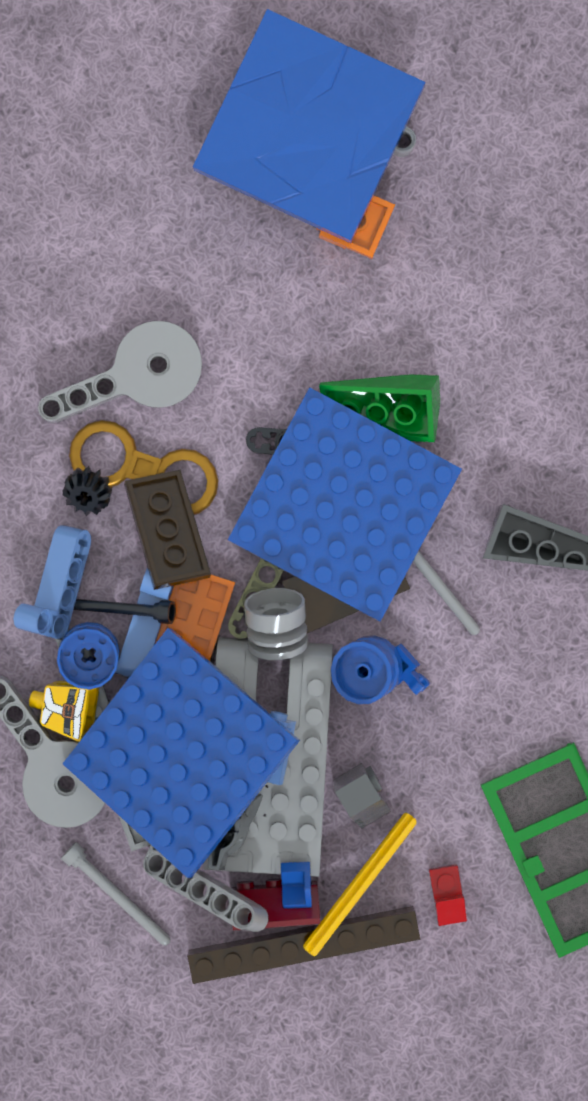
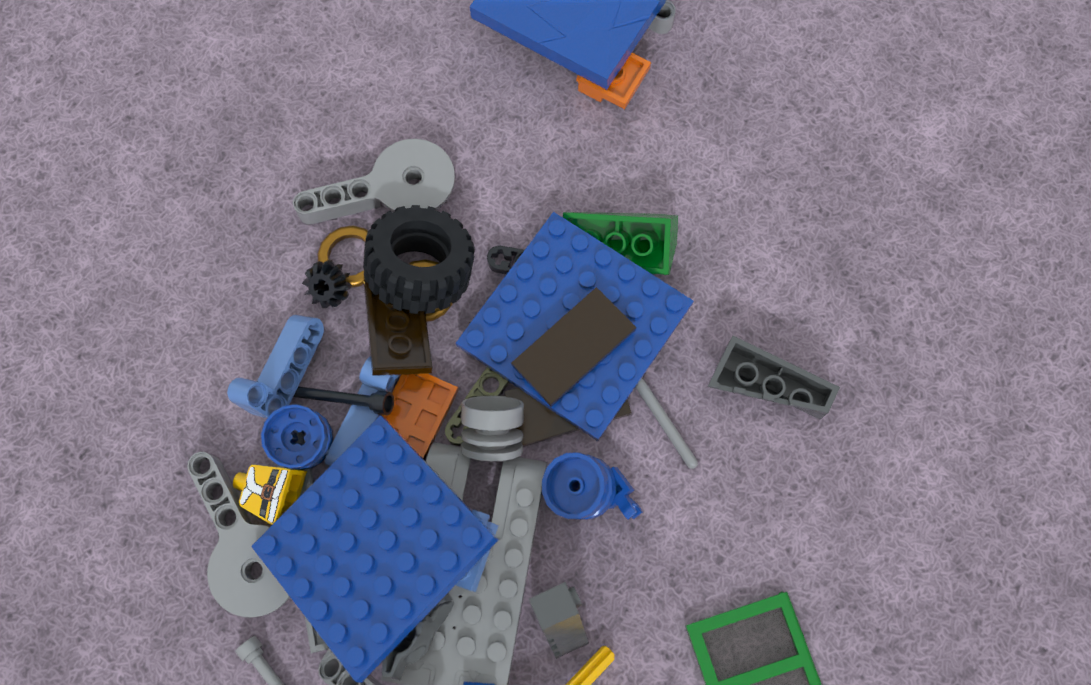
camera: 15 degrees right, 15 degrees down
none -> black tyre [363,205,475,314]
none -> dark brown tile [511,287,637,407]

